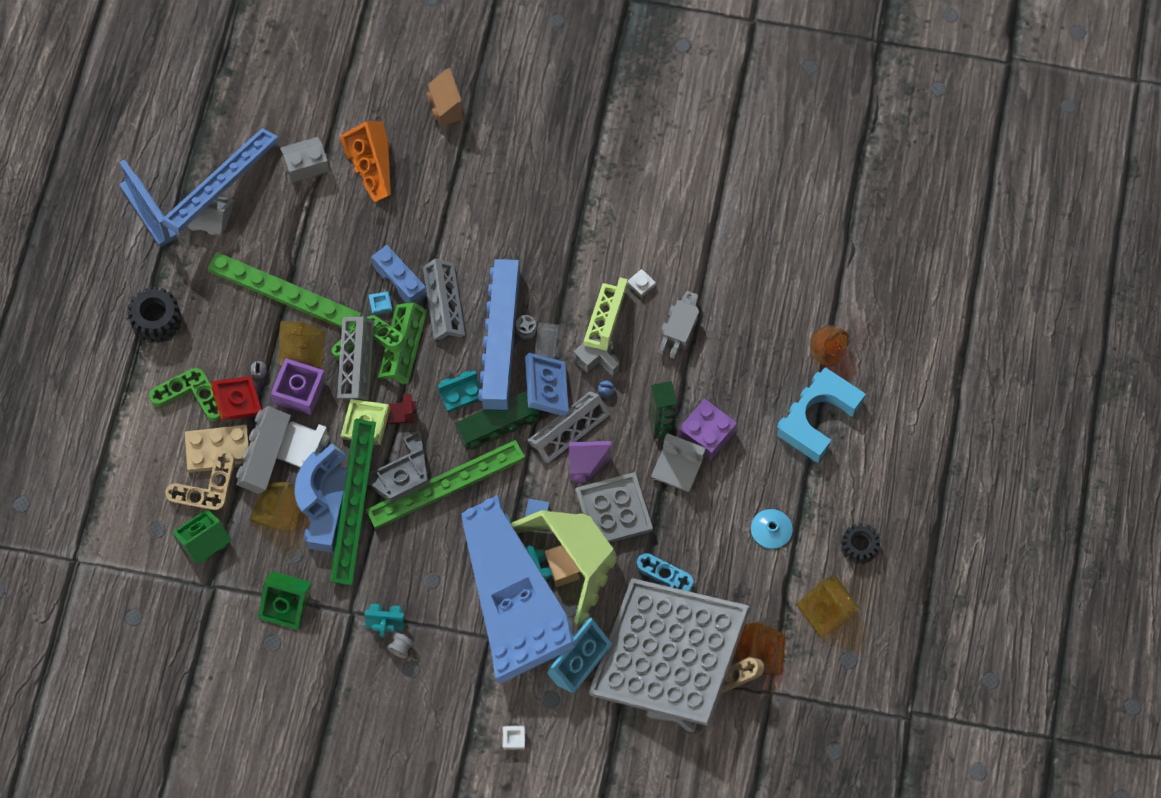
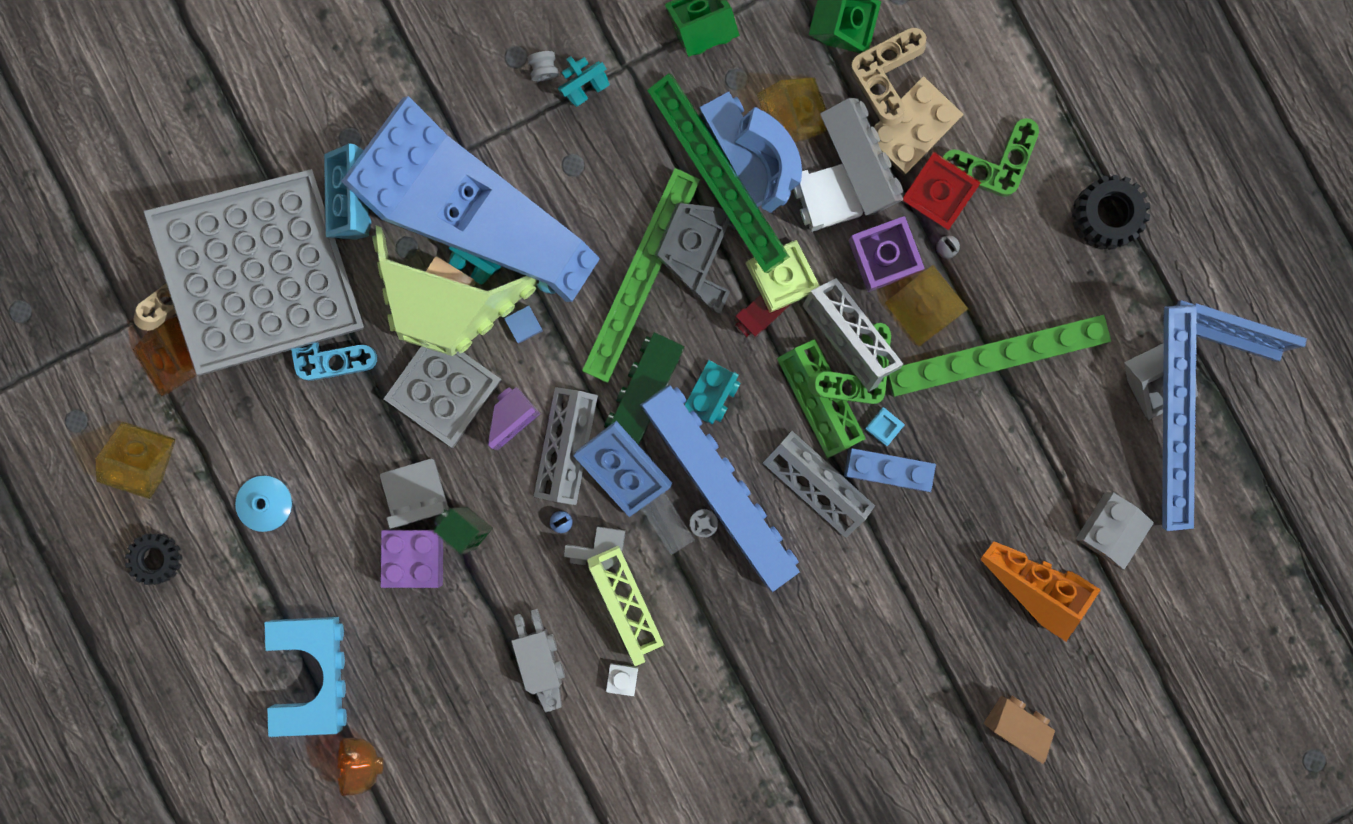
camera: 145 degrees right, 20 degrees up
white plate [503,726,525,750] -> none

